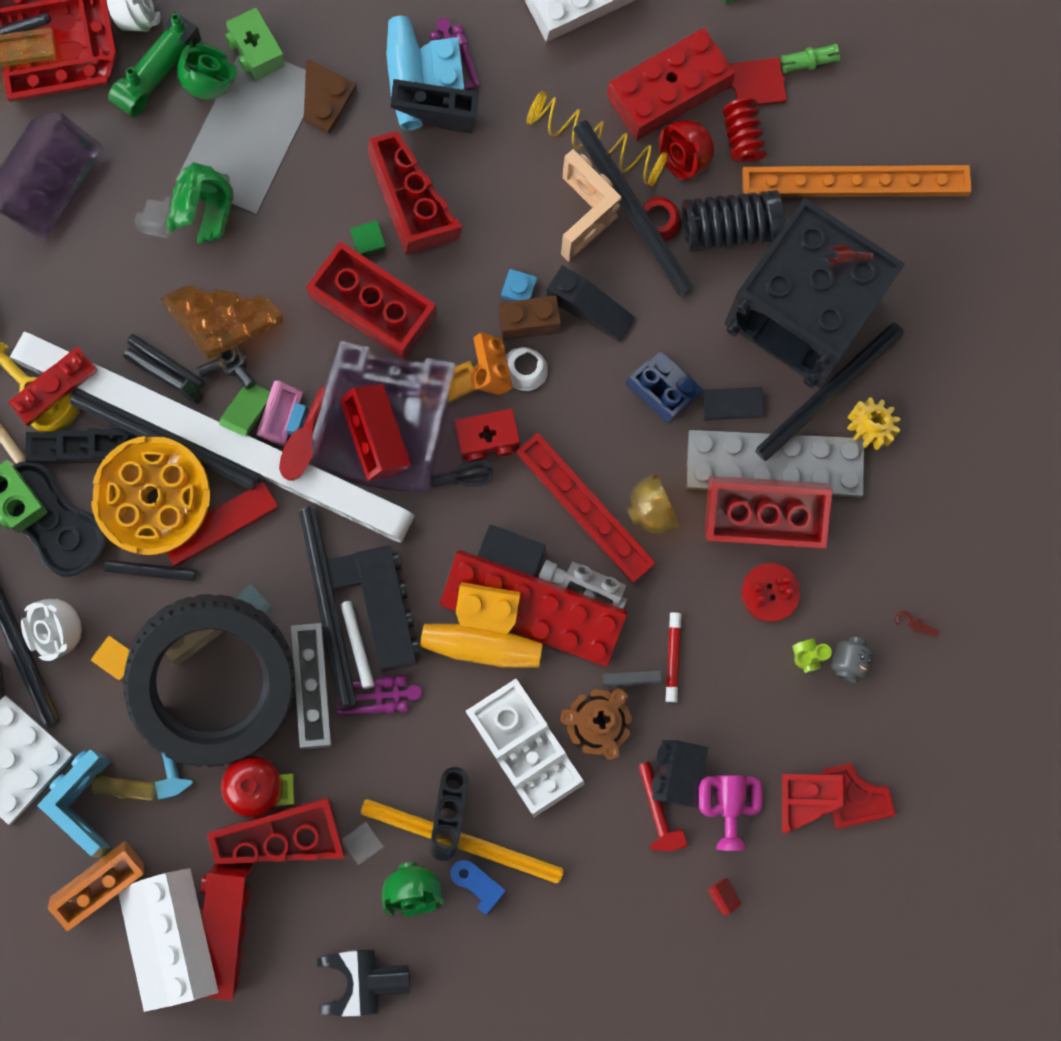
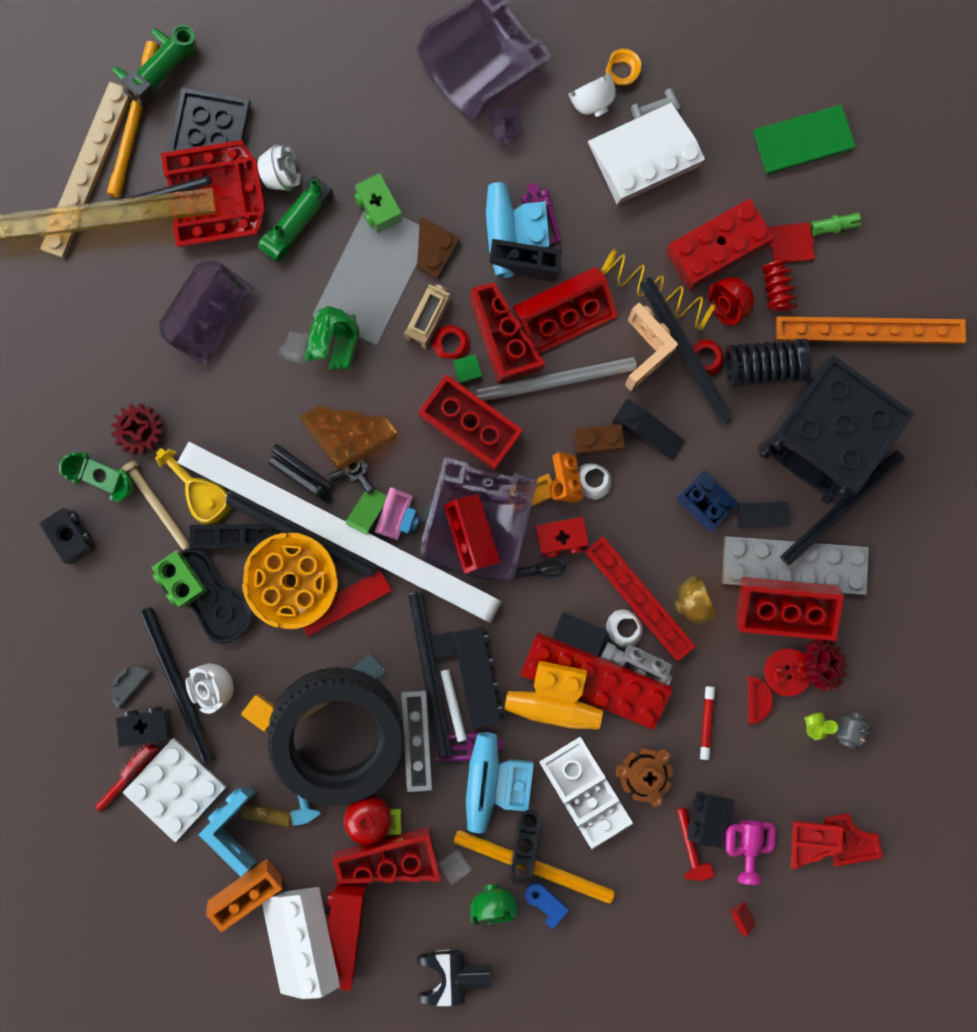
camera: 10 degrees right, 5 degrees up
red plate [8,346,98,426] -> none
black bar [104,560,196,581] -> none
green cylinder [177,43,237,99] -> none
red piece [279,387,330,481] -> none
dark azure plate [501,269,537,301] -> none
dark grey tile [602,670,662,688] -> none
clear red hand [829,243,873,265] -> none
yellow gear [847,397,900,450] -> none
clear red hand [894,611,940,637] -> none
none -> tan window [404,284,451,349]
none -> red piece [432,324,470,360]
none -> medium azure plate [466,732,533,833]
none -> light grey axle [476,357,637,402]
none -> red slope [512,267,618,354]
none -> white piece [606,609,643,648]
none -> red tile [747,676,773,725]
none -> dark red gear [802,639,847,691]

